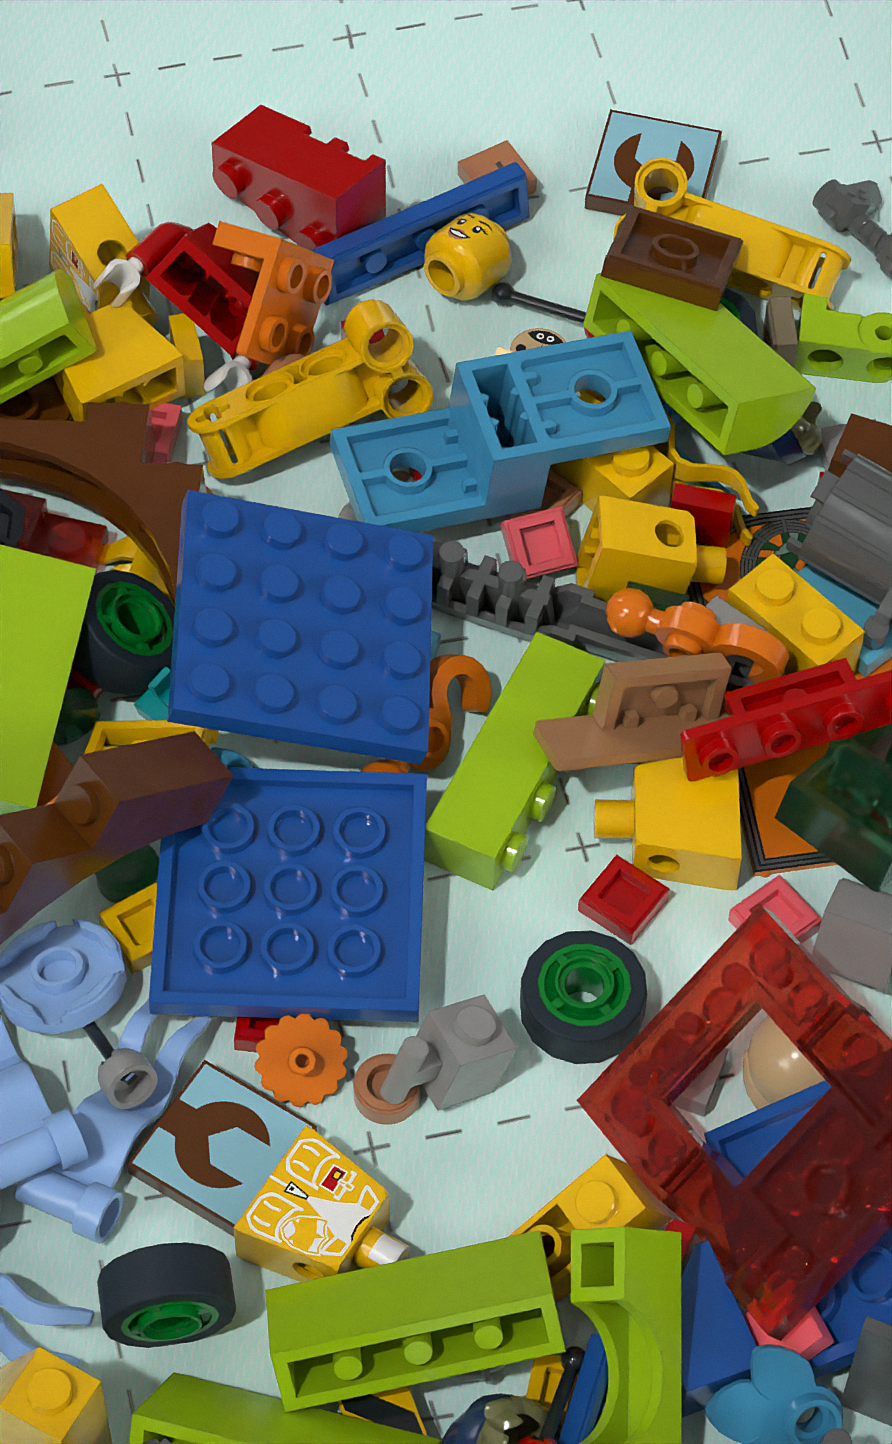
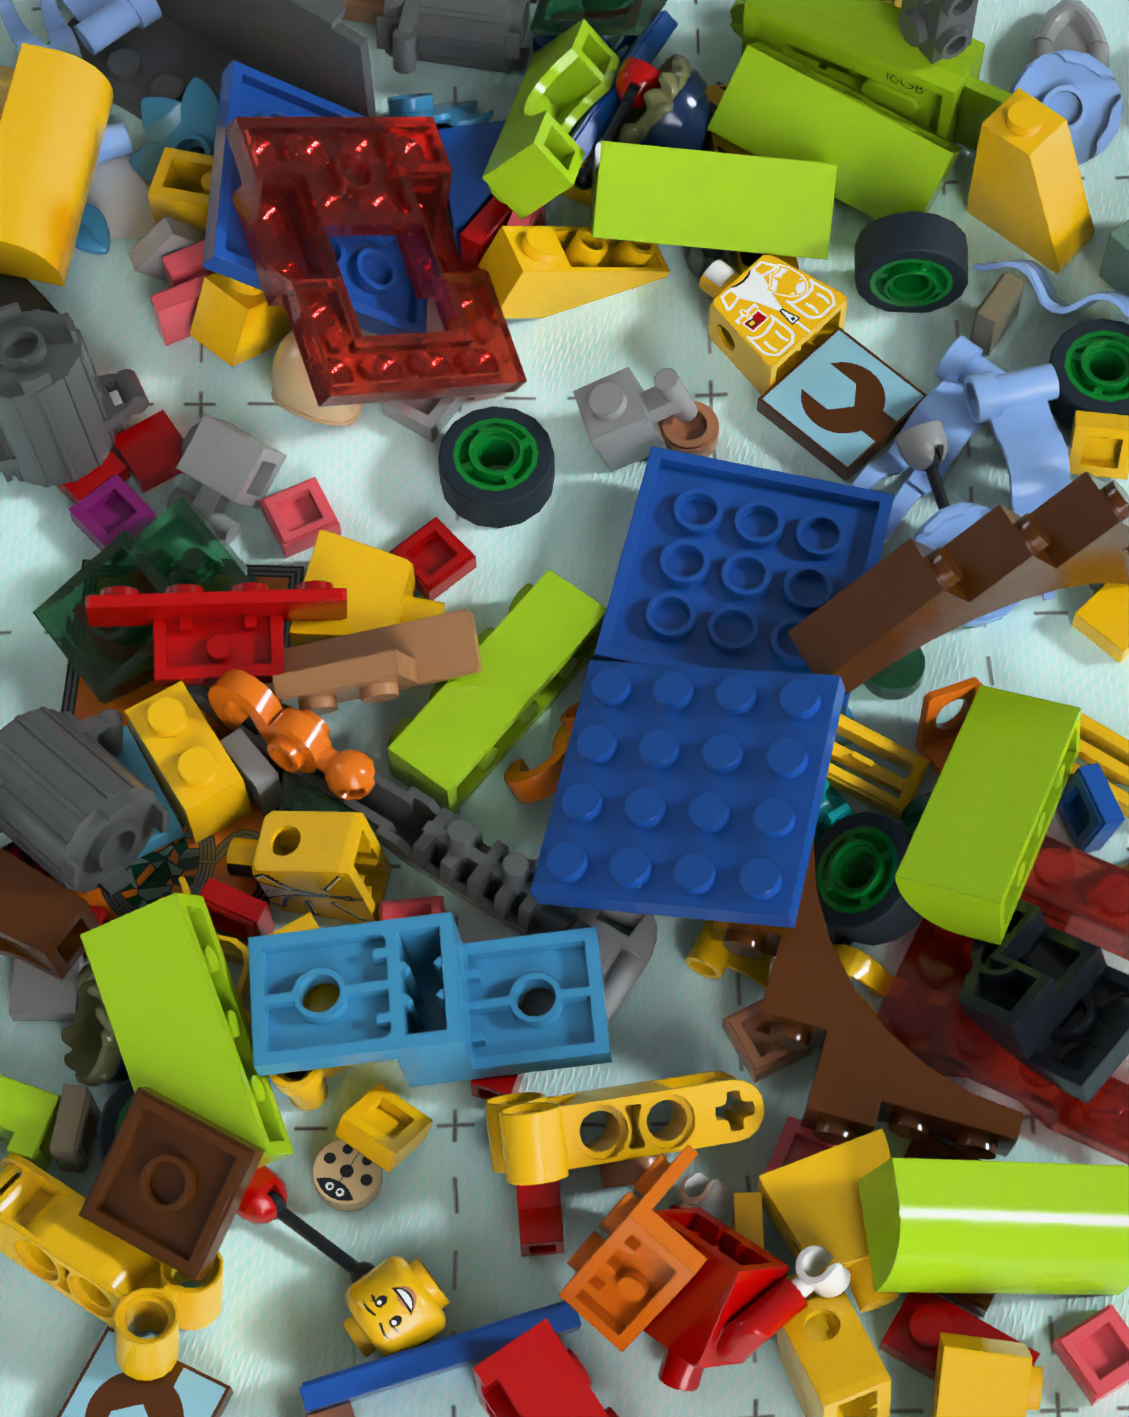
camera: 165 degrees left, 5 degrees up
orange piece [254,1014,348,1107] -> none
none -> dark tan tile [970,272,1025,356]

